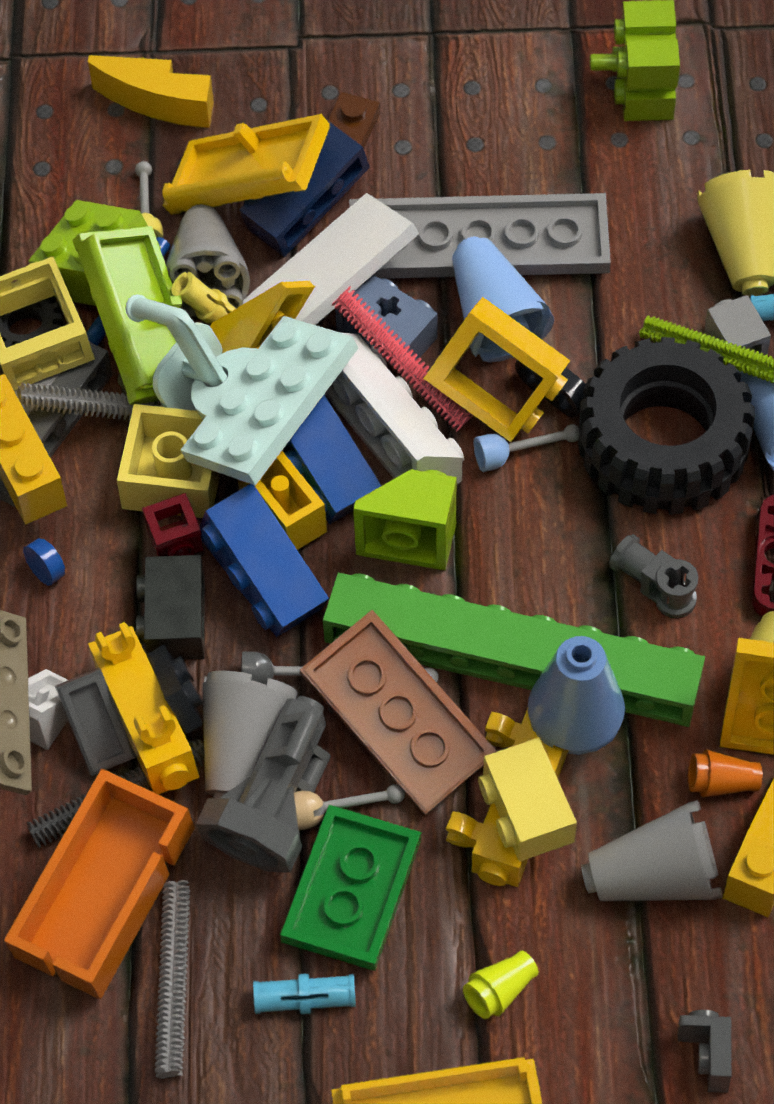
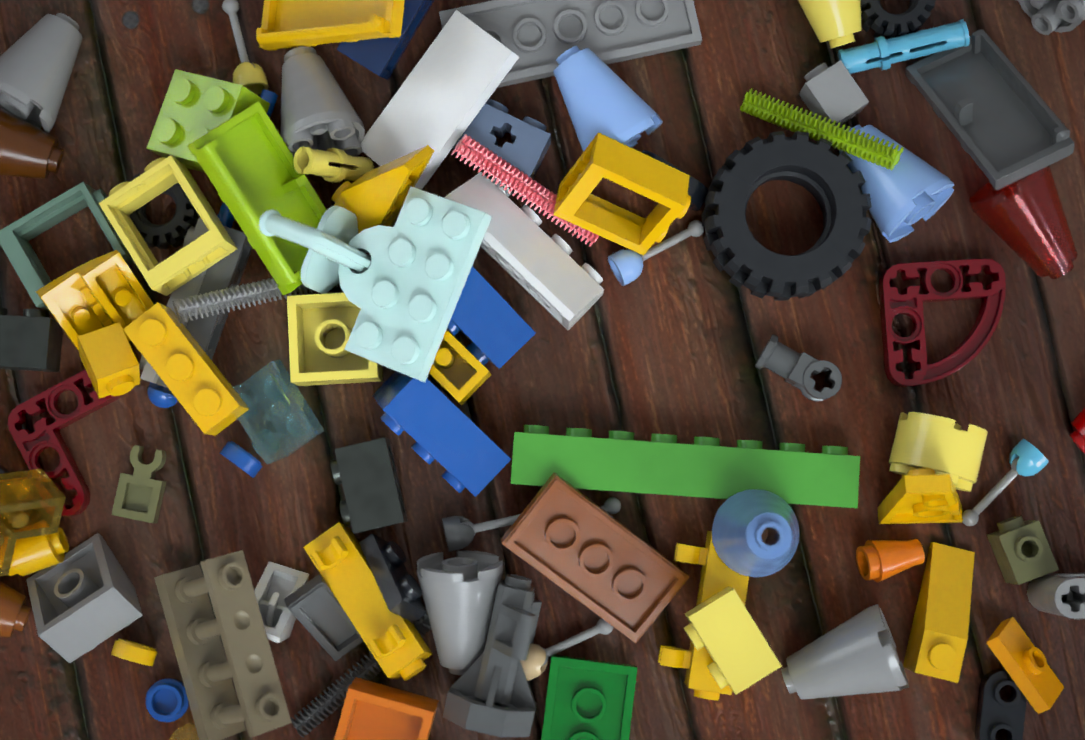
camera: 10 degrees left, 25 degrees up
dark red brick [142,493,203,557] -> none
lime slope [353,469,457,571] -> none
none -> clear light blue bracket [233,359,324,464]

